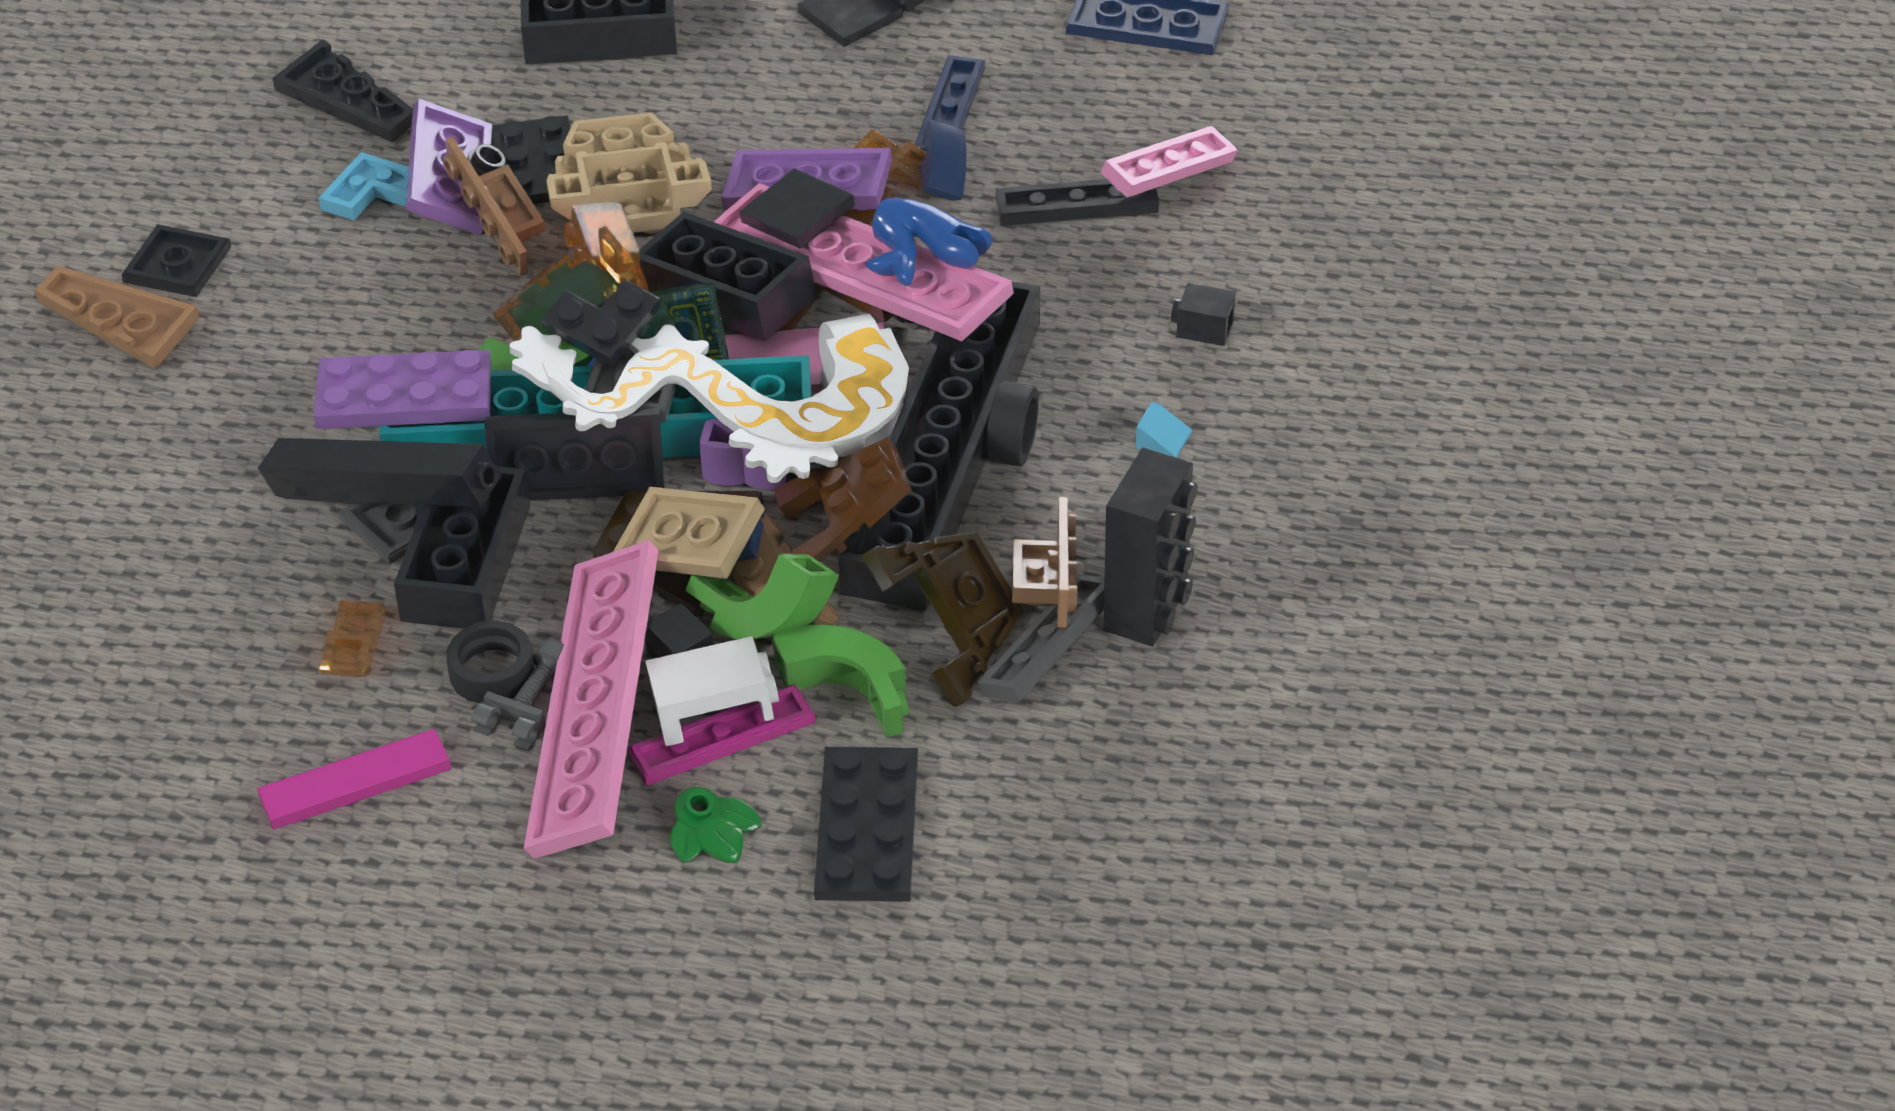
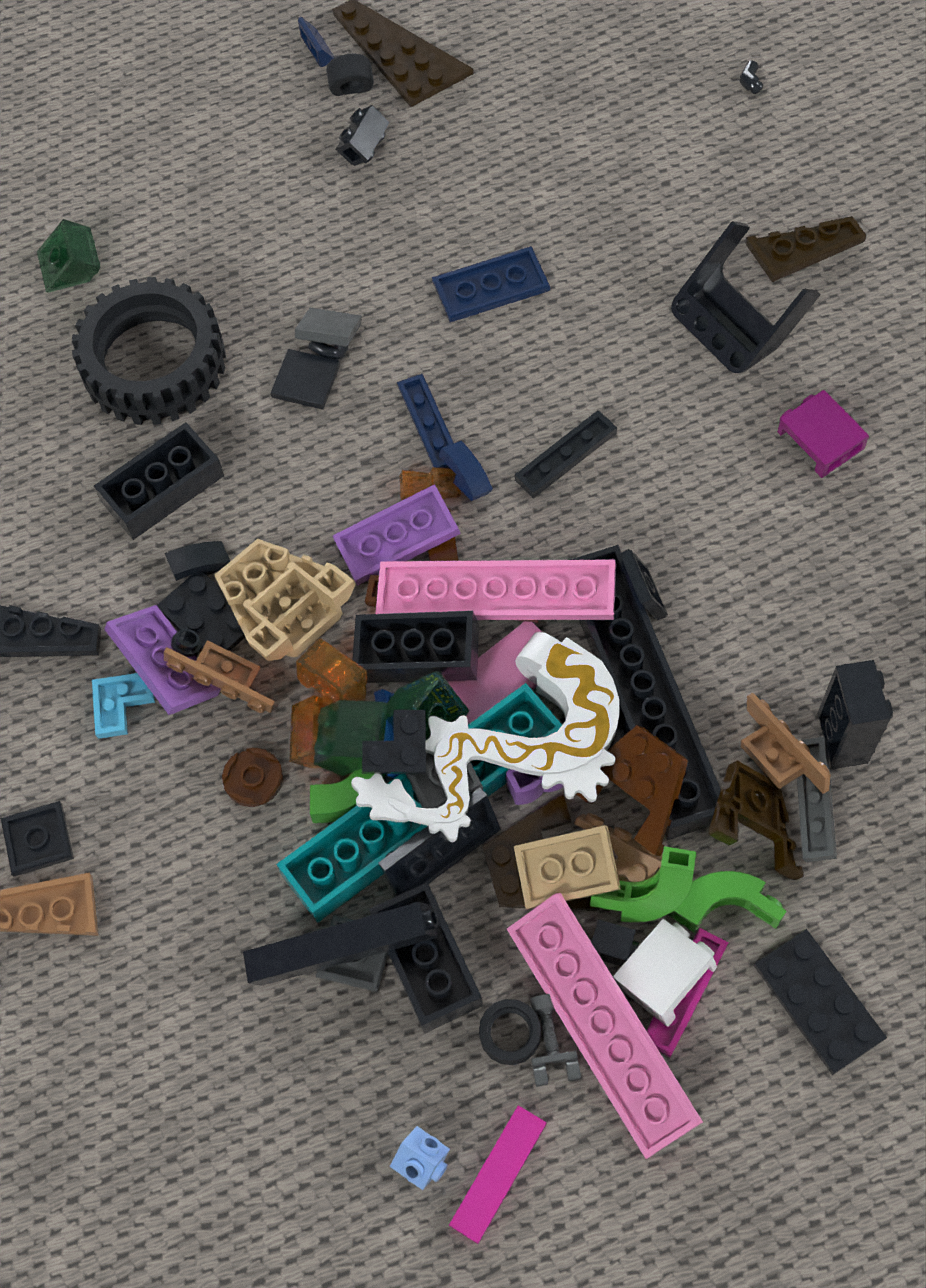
camera: 30 degrees left, 20 degrees up
medium lavender plate [314,350,492,429] -> none
clear orange slope [320,600,387,677] -> none
clear orange slope [598,226,649,292] -> none
green plate [670,787,761,863] -> none
black tile [739,168,855,249] -> none
blue piece [865,198,993,286] -> none
black tyre [986,381,1039,466] -> none
bright pink plate [1101,126,1238,197] -> none
medium azure slope [1136,401,1192,458] -> none
black brick [1171,283,1236,347] -> none
none -> black slope [164,541,230,581]
none -> reddish brown tile [222,747,283,807]
none -> light blue brick [390,1126,450,1190]
none -> black tile [620,549,668,620]
none -> black windscreen [671,221,821,374]
none -> dark brown wing [745,216,866,282]
none -> magenta panel [777,390,869,478]

